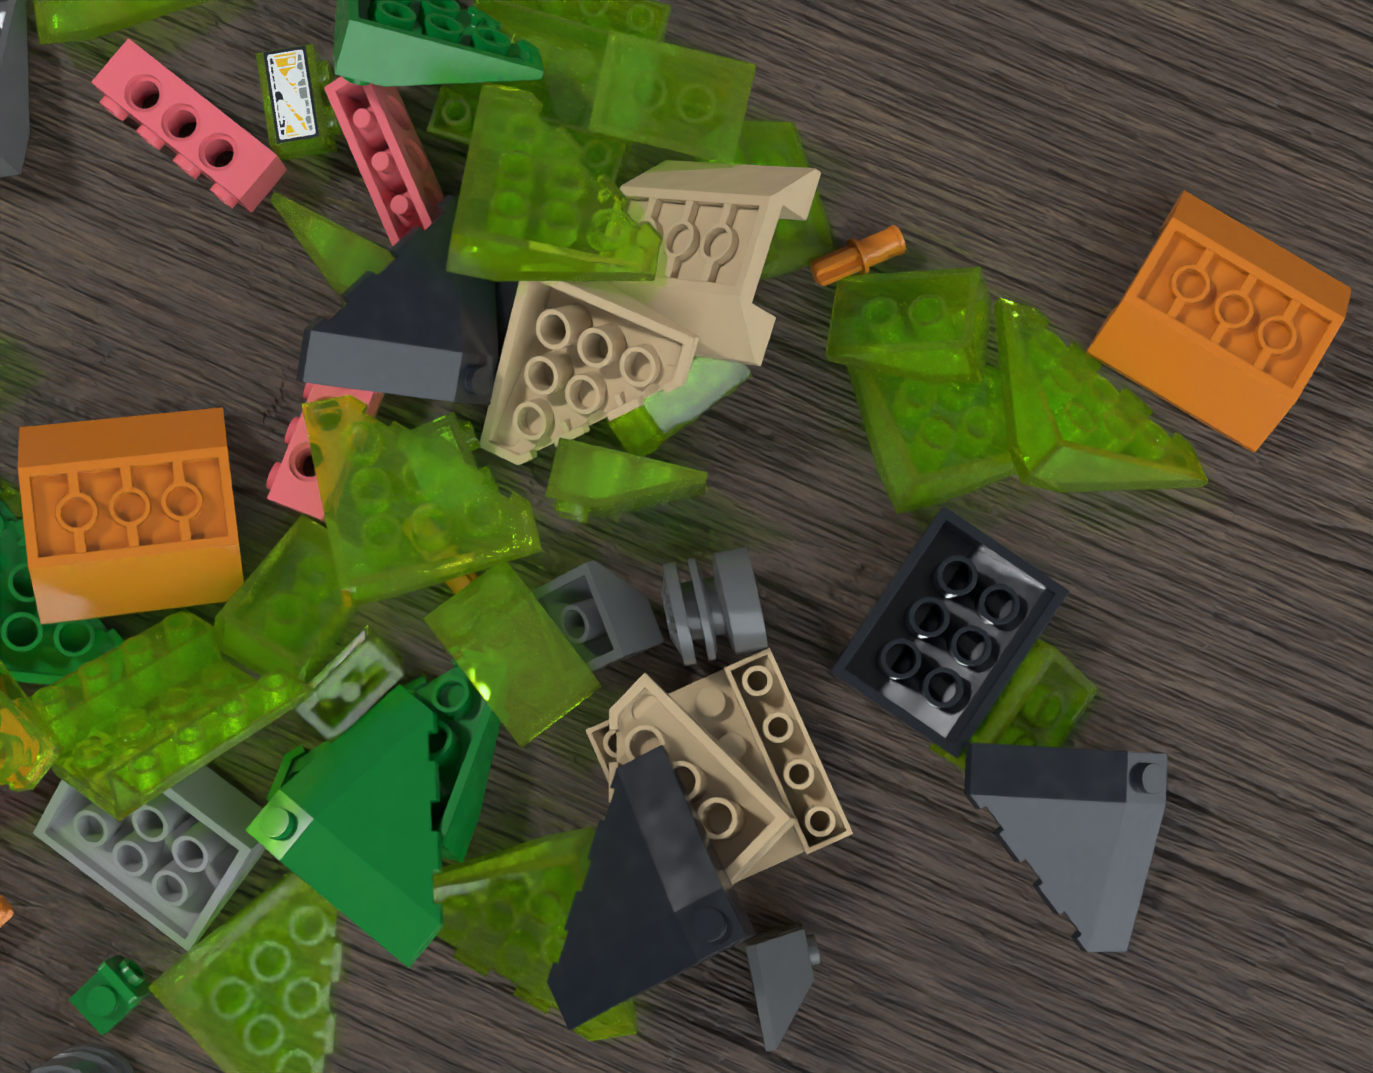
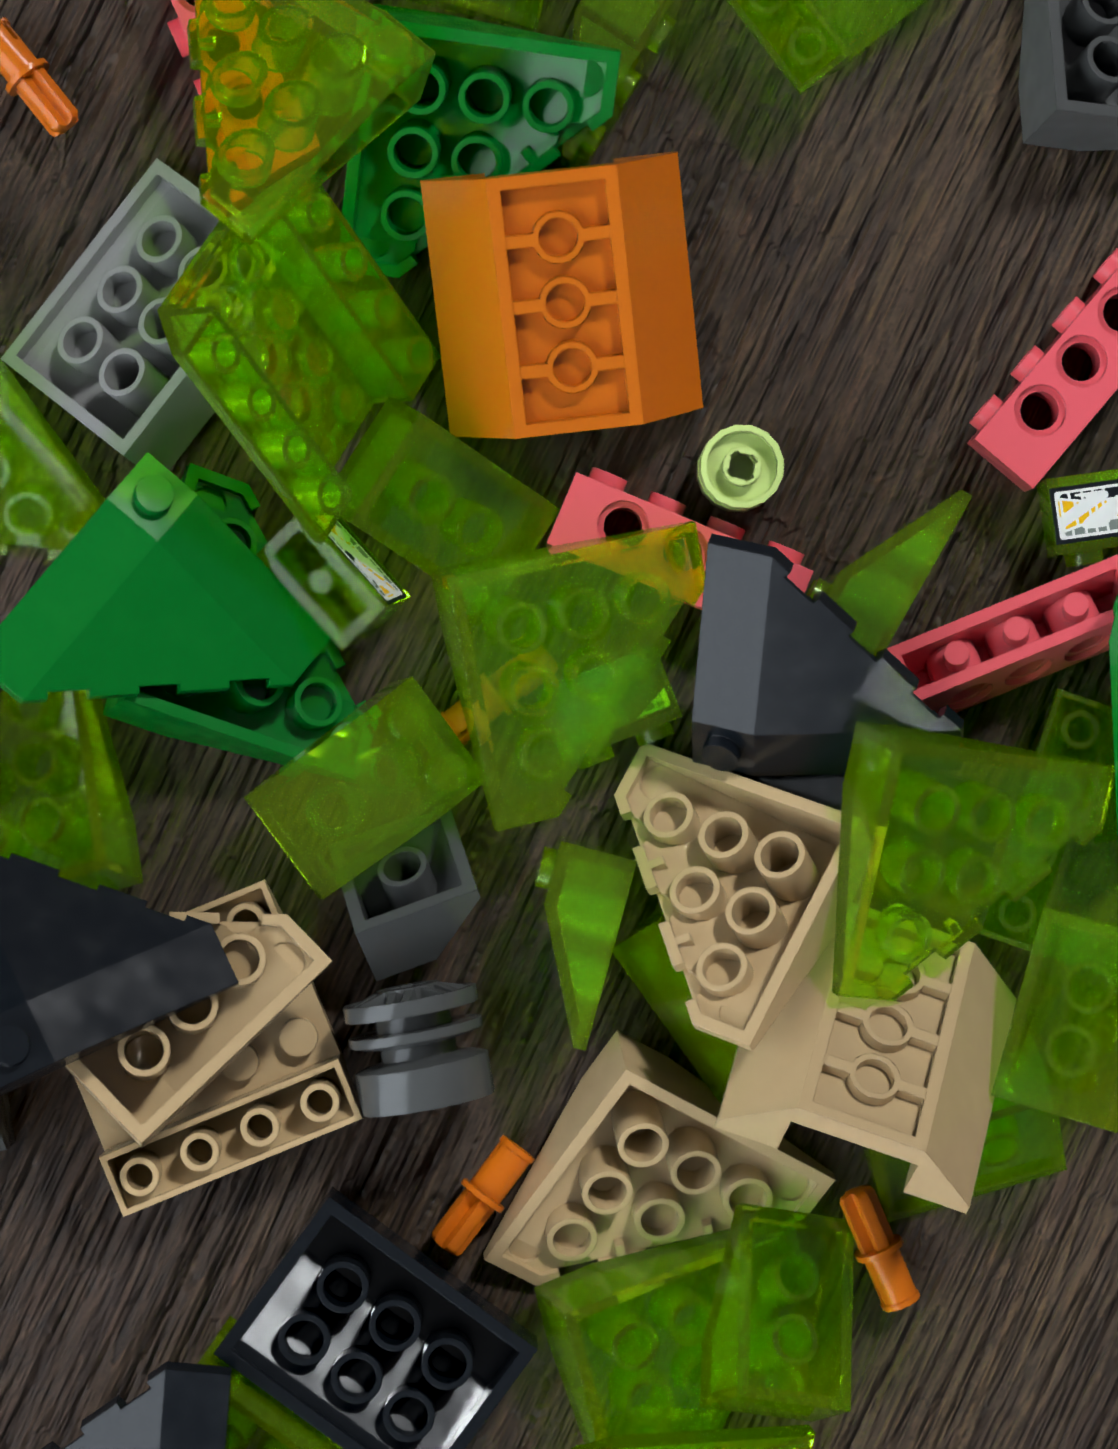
camera: 90 degrees right, 5 degrees up
none -> orange axle [431,1135,536,1256]
none -> tan slope [483,1030,836,1286]
none -> yellowish green wheel [696,424,784,512]

